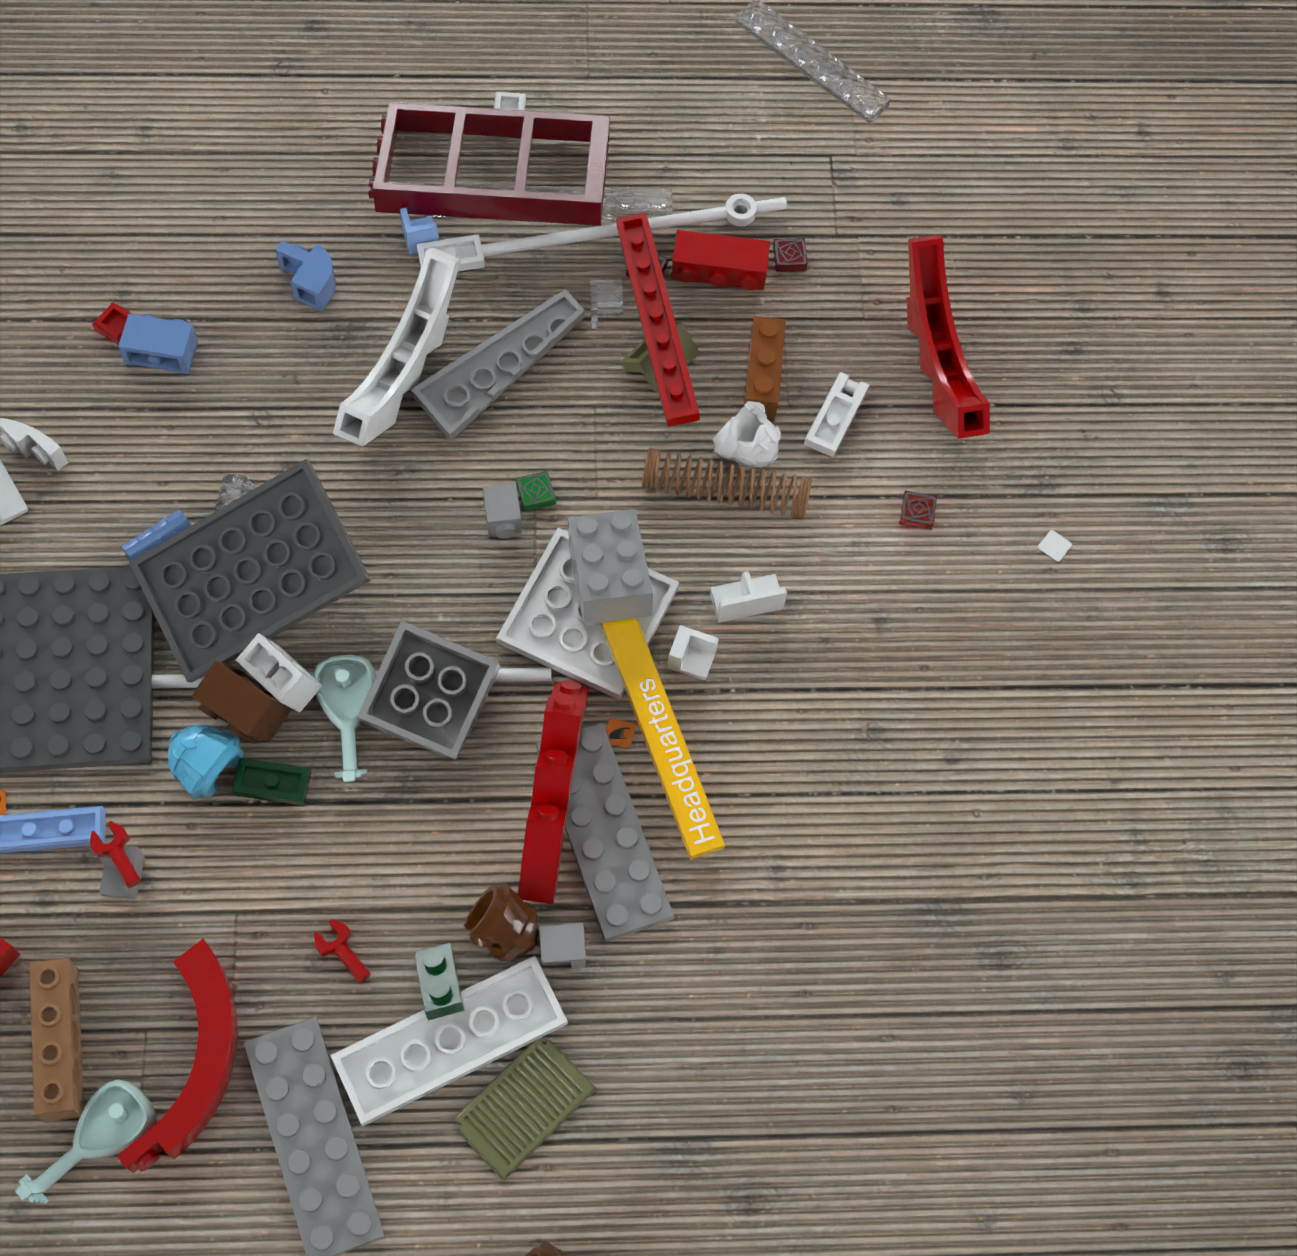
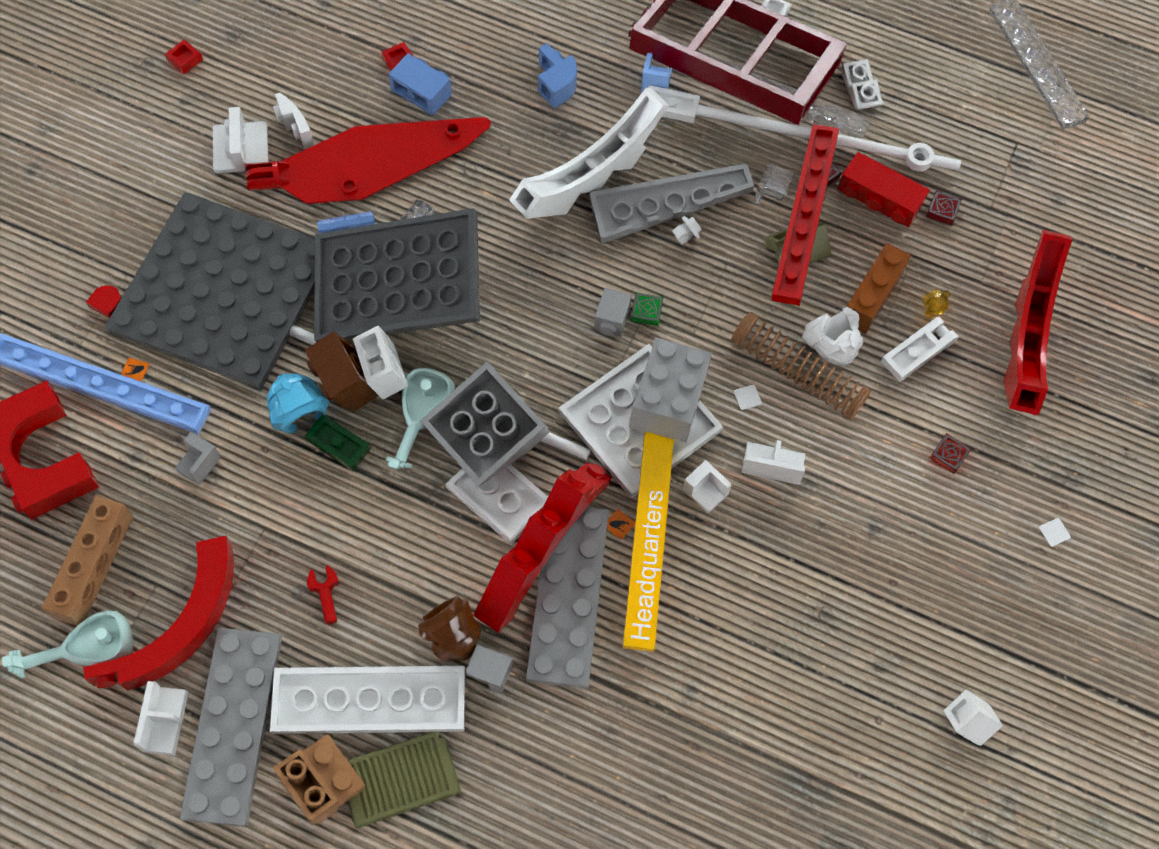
camera: 30 degrees right, 0 degrees up
red bar [90,821,141,888] -> none
plate [414,943,465,1021] -> none
none -> white panel [134,681,189,756]
none -> red wing [245,117,491,204]
none -> medium nougat brick [273,734,365,824]
none -> white tile [446,465,548,545]
none -> white plate [672,215,702,245]
none -> white sticker [734,385,762,410]
none -> white slope [841,59,883,110]
none -> clear yellow plate [923,289,951,318]
none -> white panel [943,690,1003,746]

